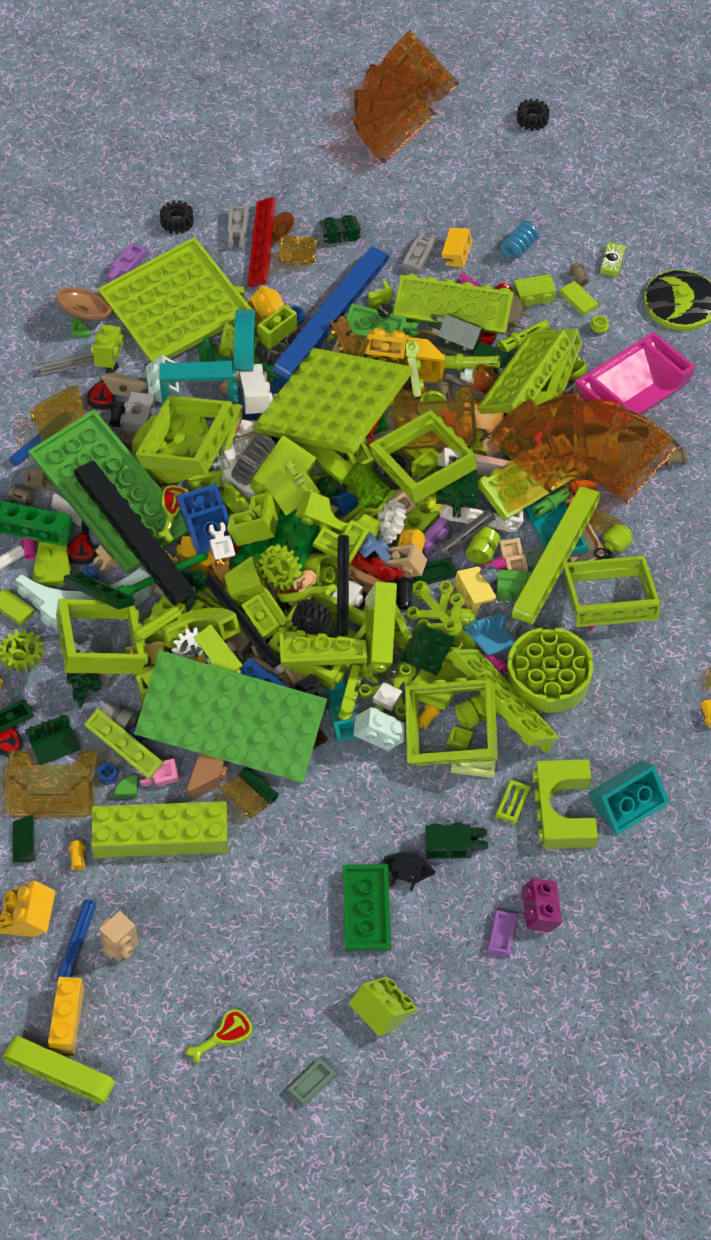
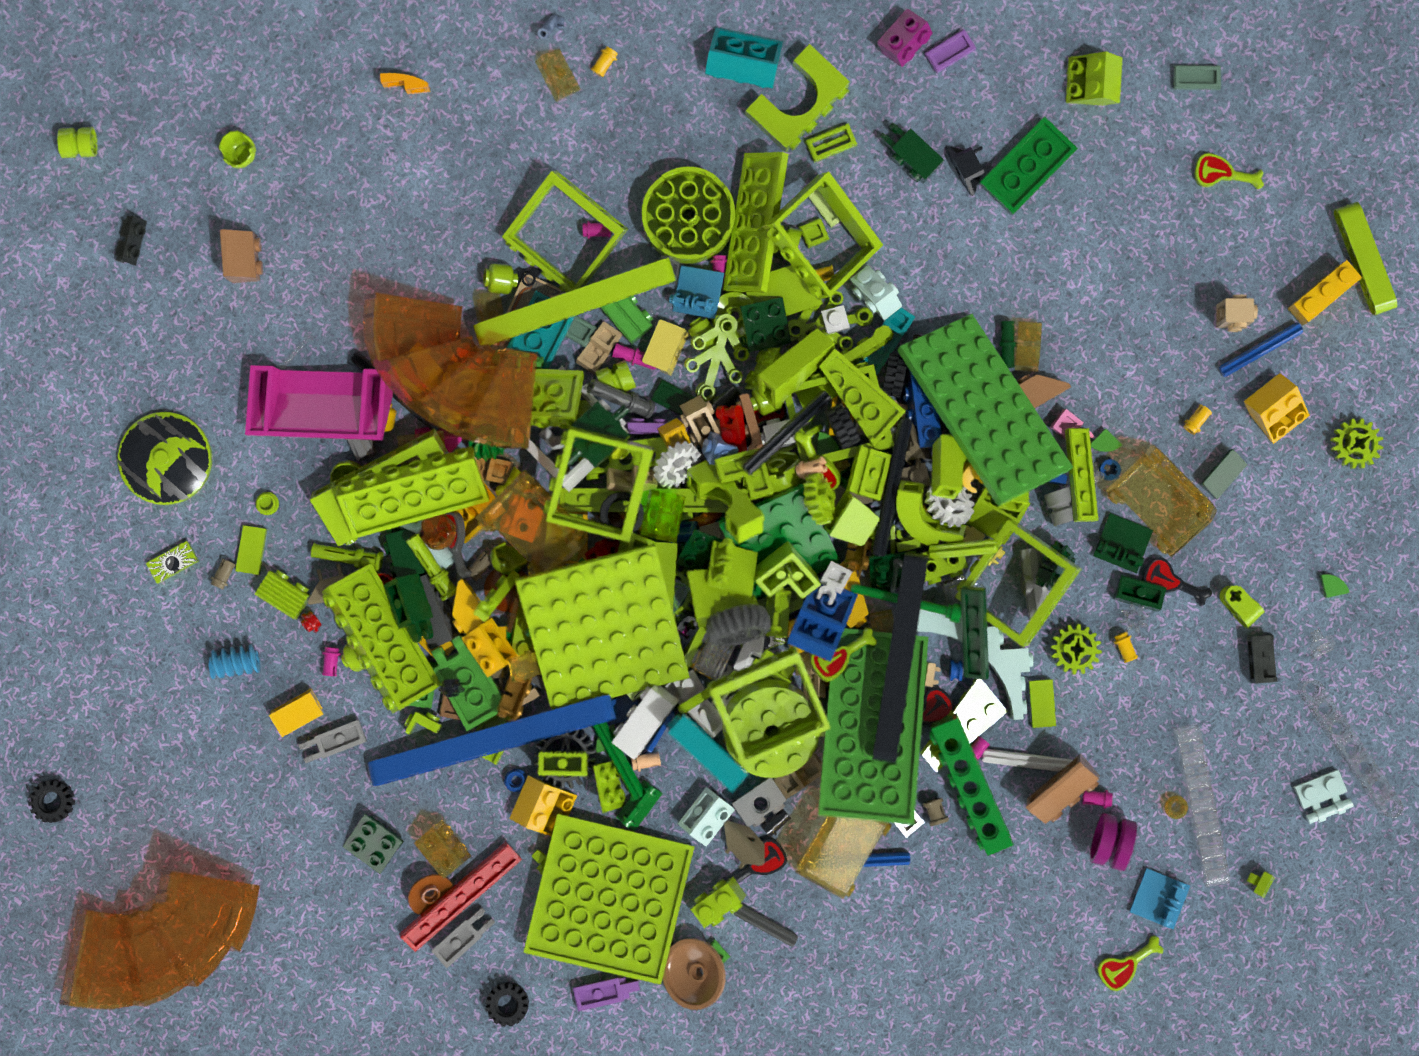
camera: 130 degrees left, 30 degrees up
lime brick [91,801,228,858] -> none
teal slope [234,309,255,371] -> none
sand blue hinge [480,565,498,584] -> none
dark tan bush [663,447,687,467] -> none

